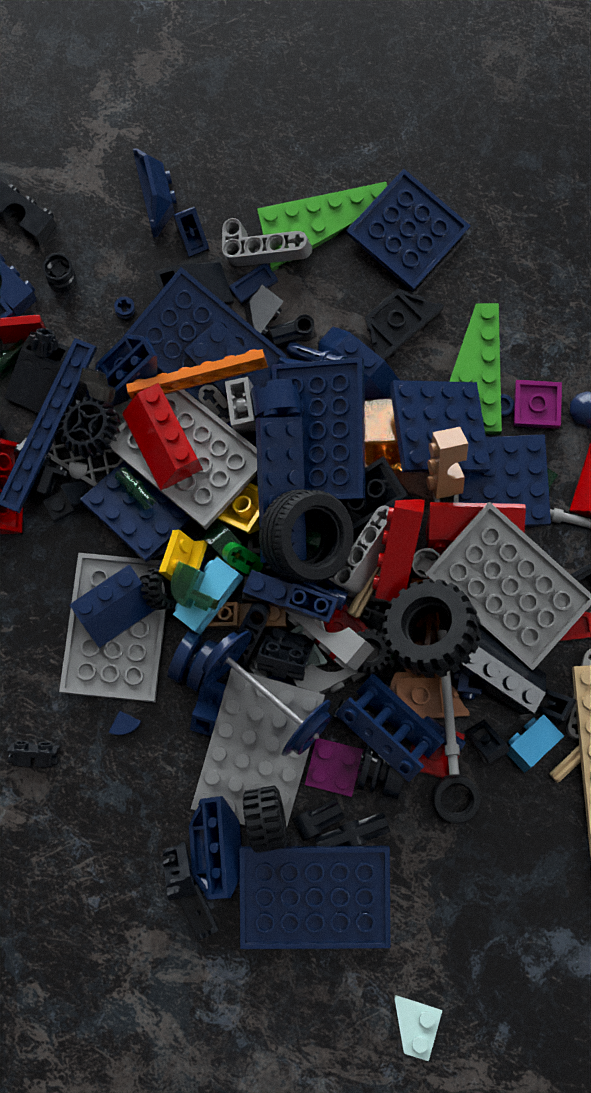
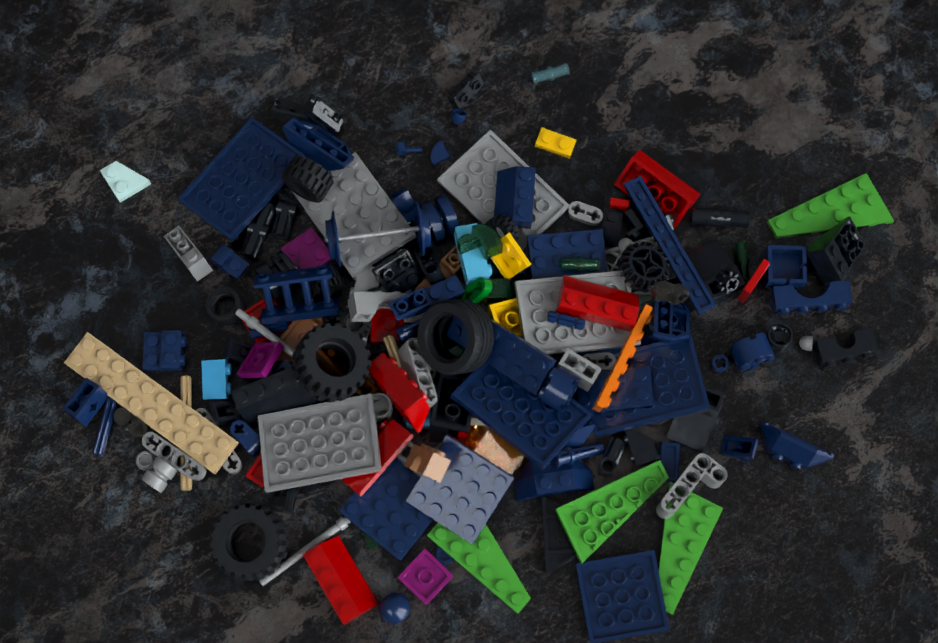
camera: 125 degrees right, 0 degrees up
none -> dark blue plate [142,330,187,371]
none -> light grey slope [164,226,213,282]
none -> dark blue brick [209,244,250,280]
none -> dark blue piece [230,420,261,456]
none -> magenta plate [236,342,284,378]
none -> dark blue hand [395,142,422,156]
none -> dark blue hinge [451,109,467,124]
none -> yellow plate [535,128,576,159]
none -> dark blue axle [547,311,585,330]
none -> bright green wing [555,460,669,564]
none -> light grey beam [568,201,603,226]
none -> red tile [609,197,630,213]
none -> dark blue brick [729,332,775,372]
none -> light grey hinge [799,335,813,351]

